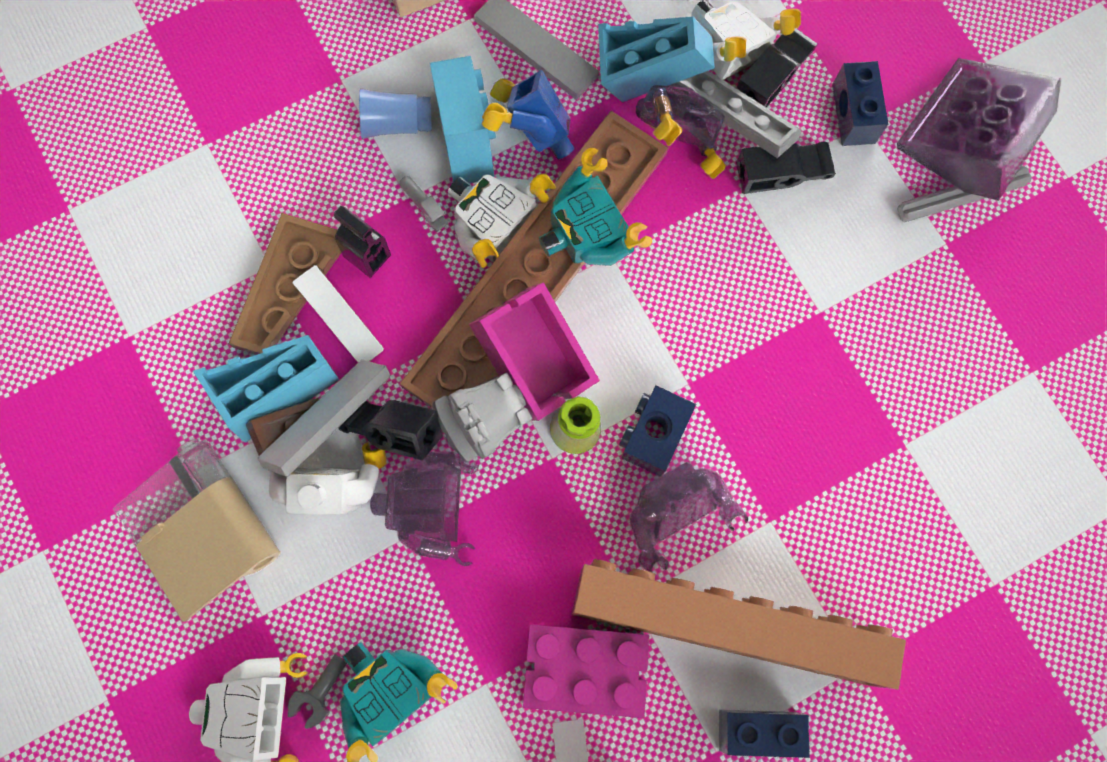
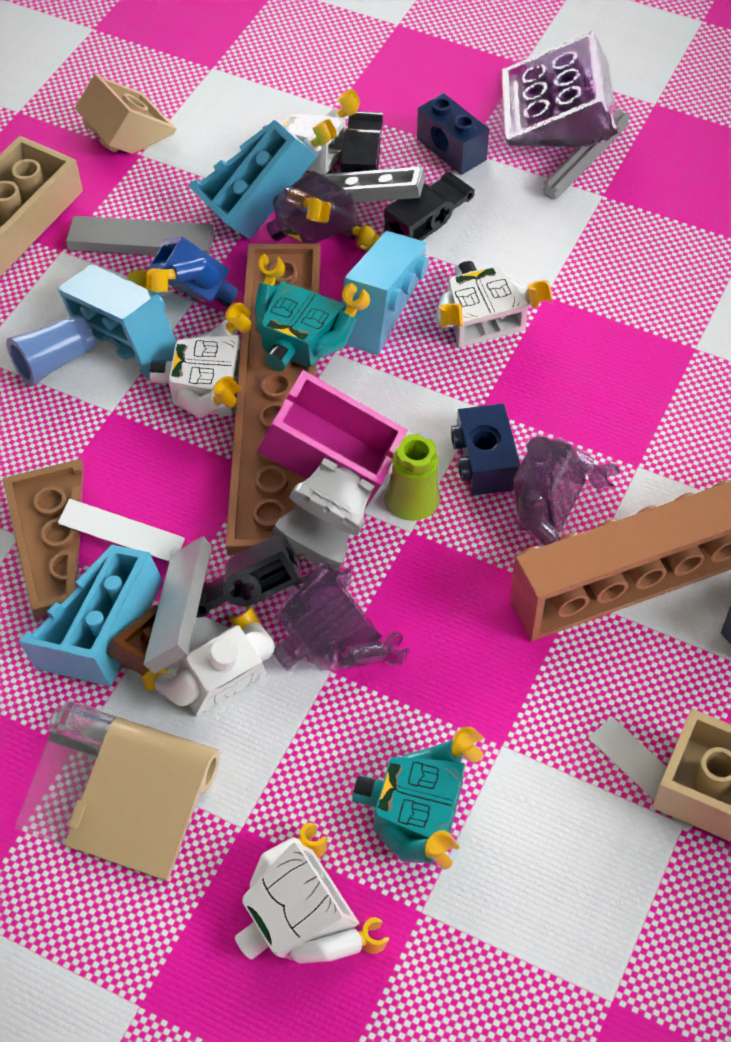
camera: 30 degrees left, 20 degrees down
dark grey bar [288,654,347,729] -> none
piece [334,206,391,278] -> none
light grey bar [399,176,448,232] -> none
dark pink piece [523,625,649,718] -> none
none -> medium azure wedge [342,231,429,355]
none -> white torso [435,261,553,347]

